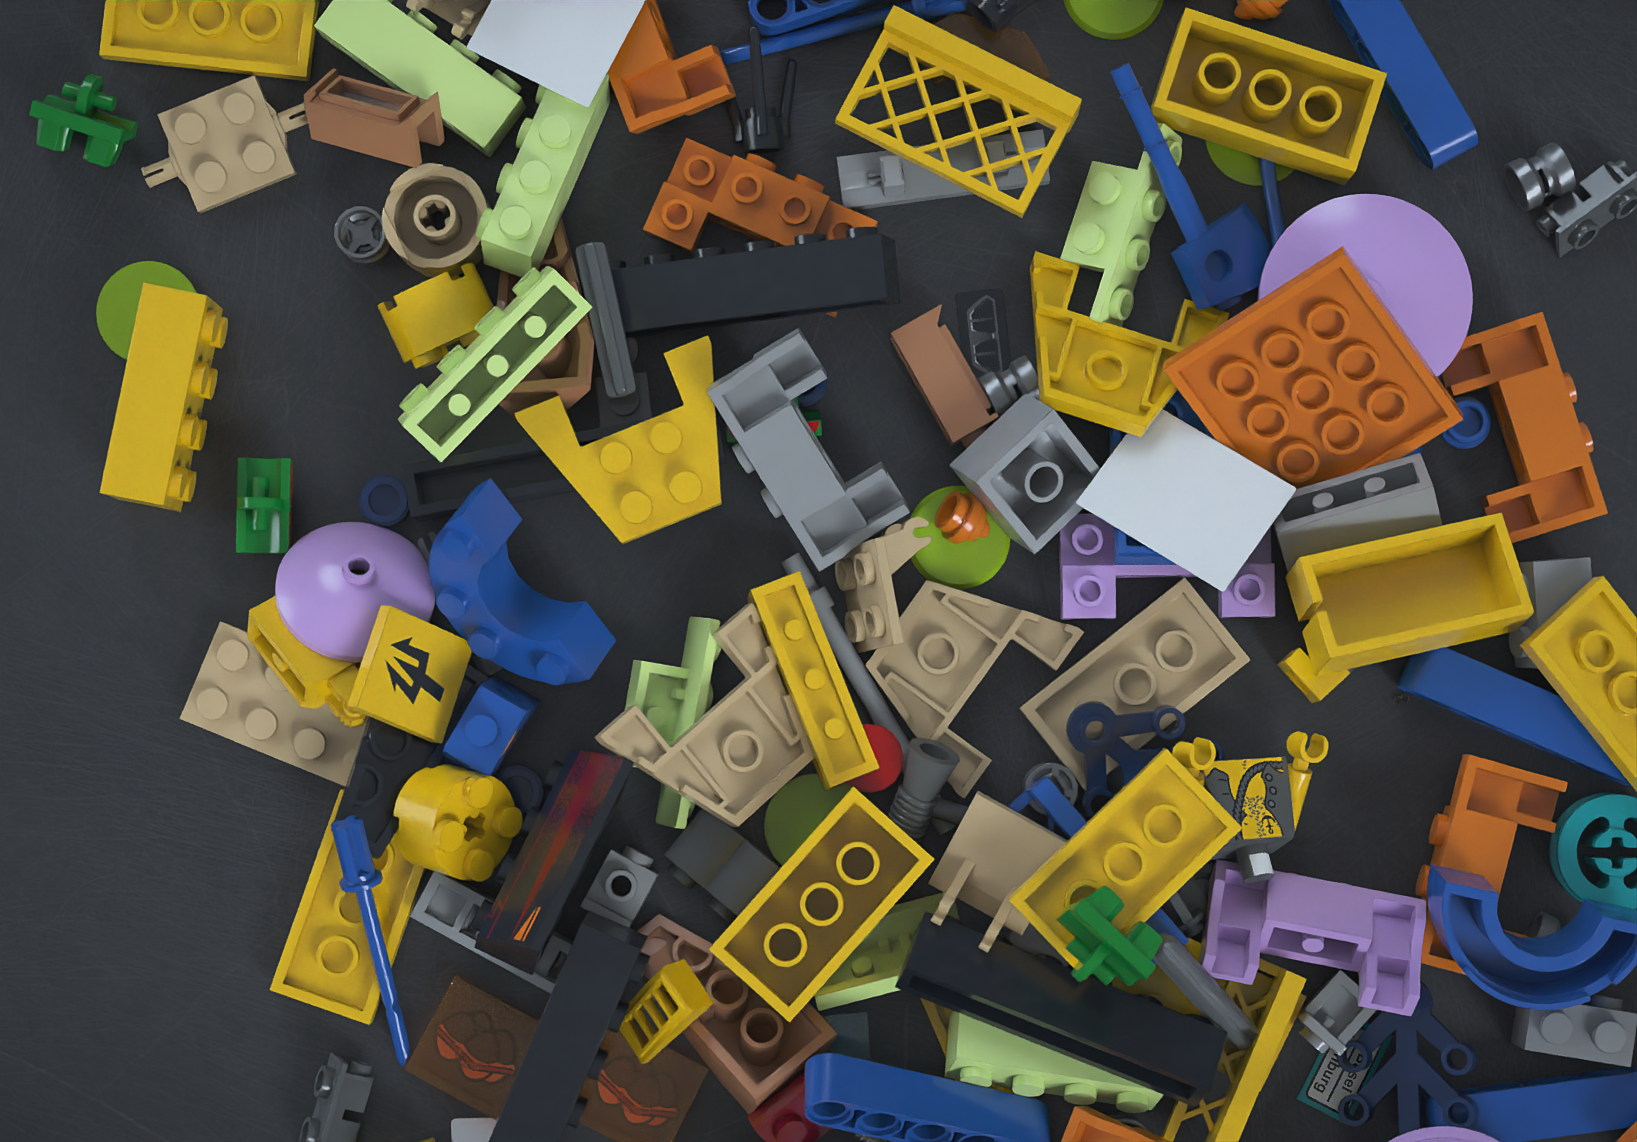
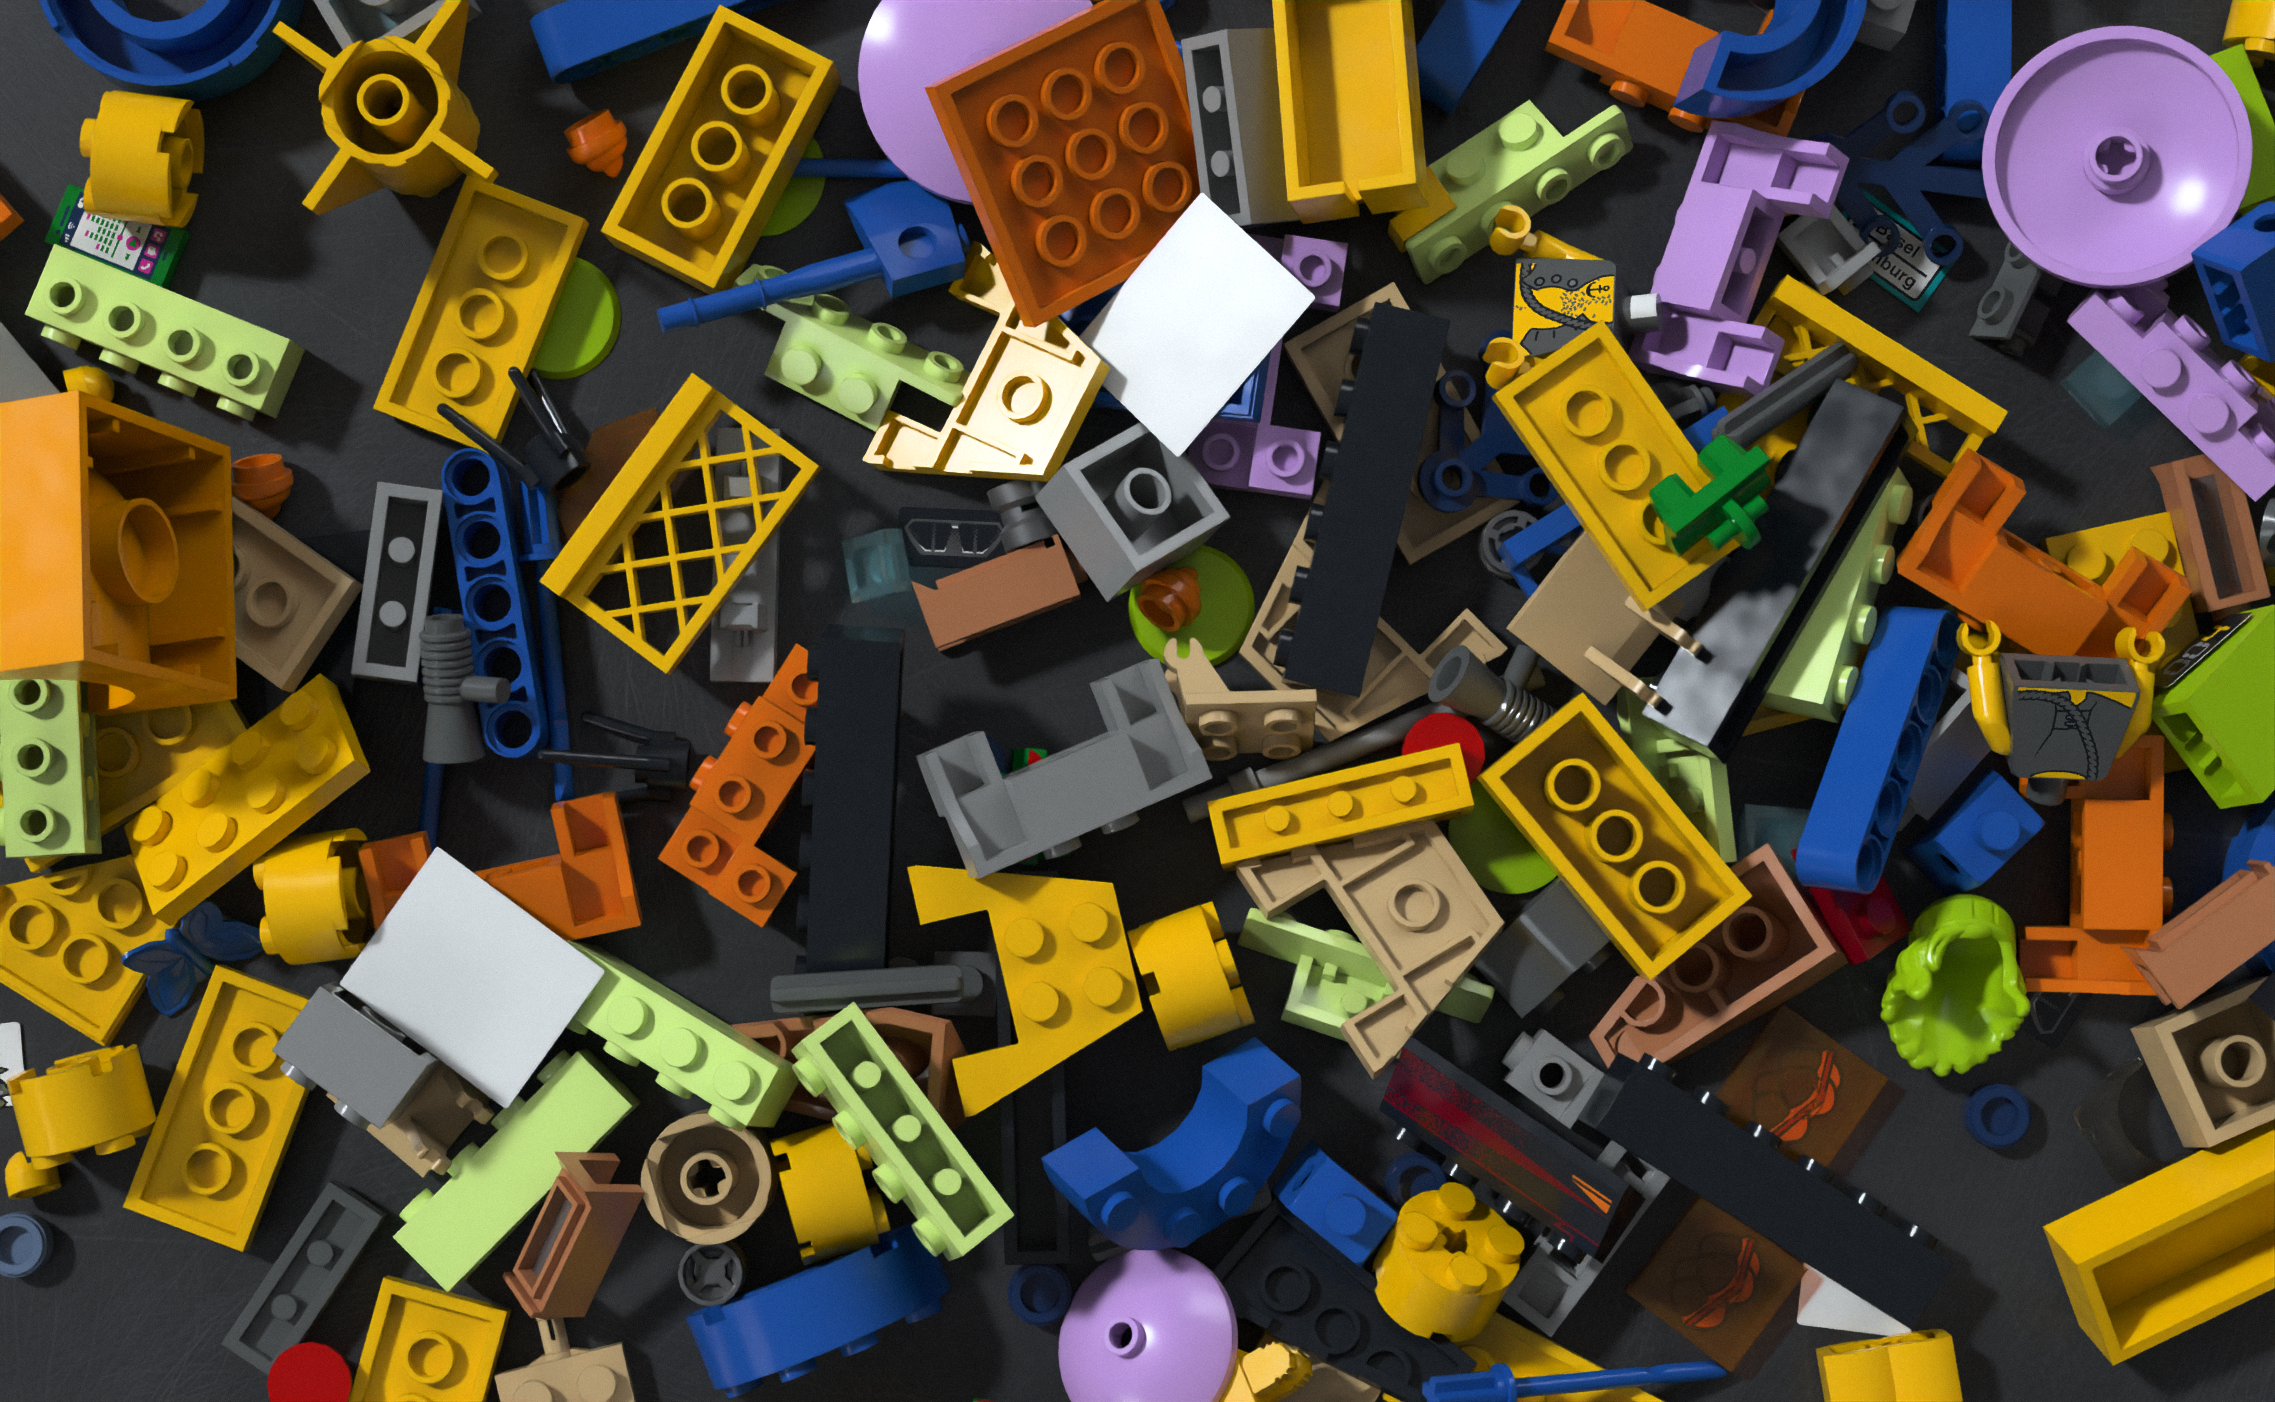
camera: 80 degrees left, 0 degrees up
yellow tile [347,605,472,743] -> none
yellow slope [619,959,714,1064] -> none
none -> blue brick [685,1219,952,1399]
none -> clear light blue plate [842,528,912,604]
none -> yellow brick [1127,901,1255,1051]
none -> black brick [1273,302,1451,701]
none -> yellowish green bracket [1405,100,1633,284]

